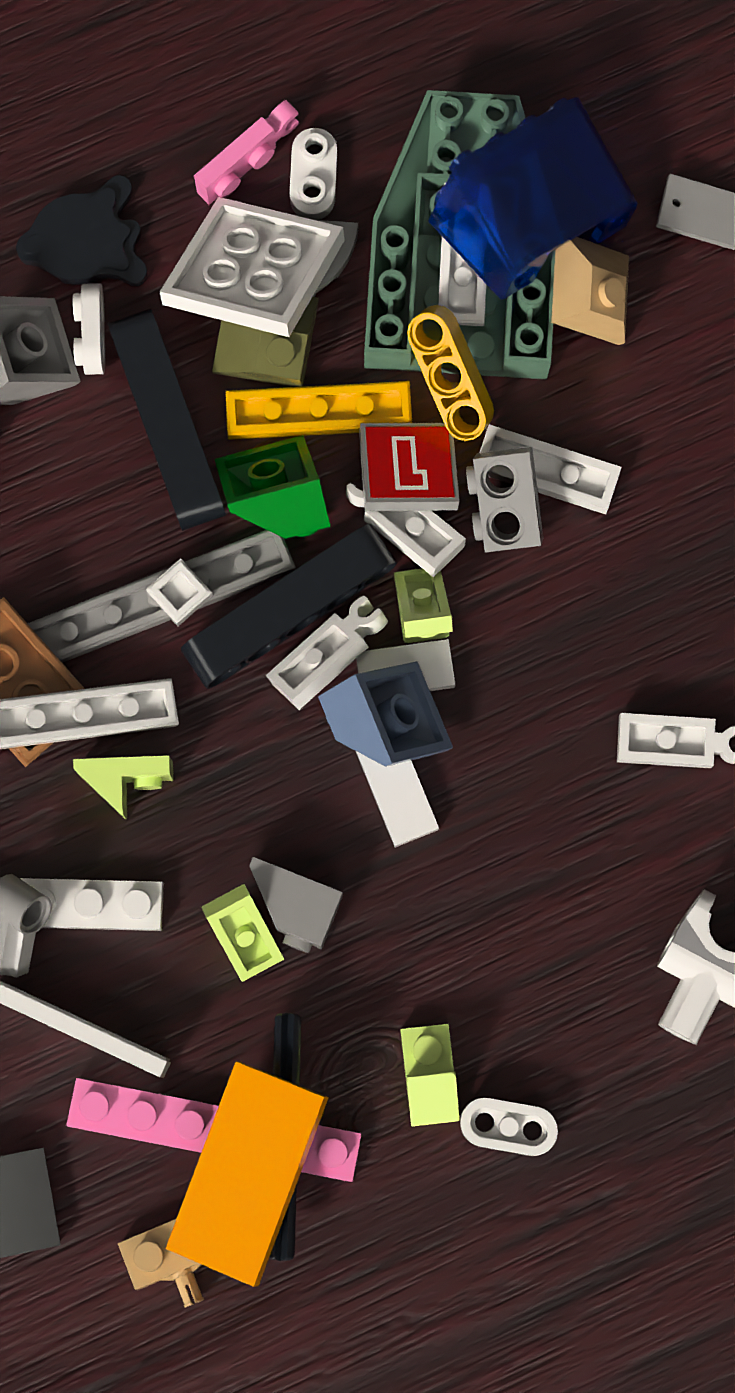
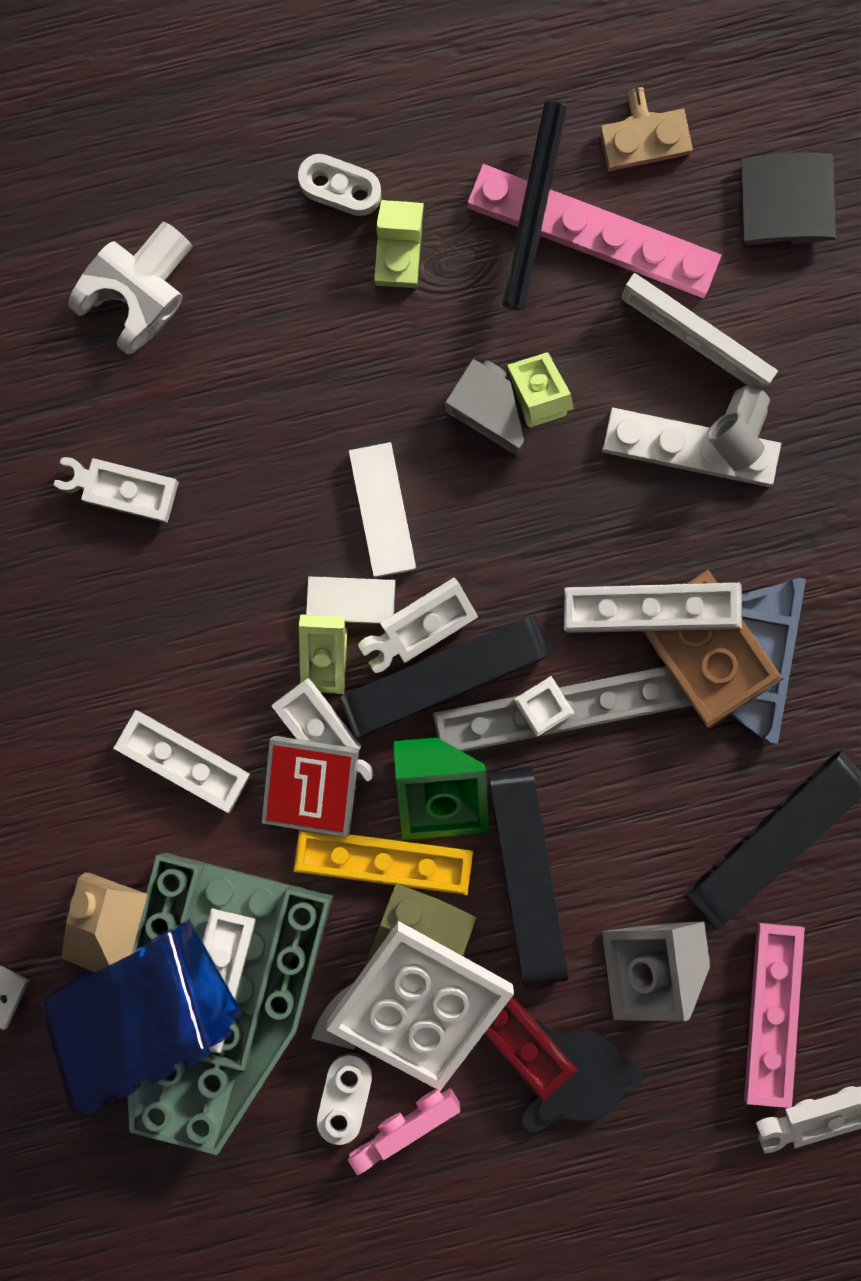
camera: 165 degrees left, 5 degrees up
white plate [73,283,105,375] -> none
yellowish green slope [73,756,173,819] -> none
light orange tile [165,1061,329,1287] -> none
sand blue slope [318,661,453,767] -> none
yellow beam [407,305,494,441] -> none
light grey brick [466,447,544,552] -> none
none -> dark red tile [484,968,578,1102]

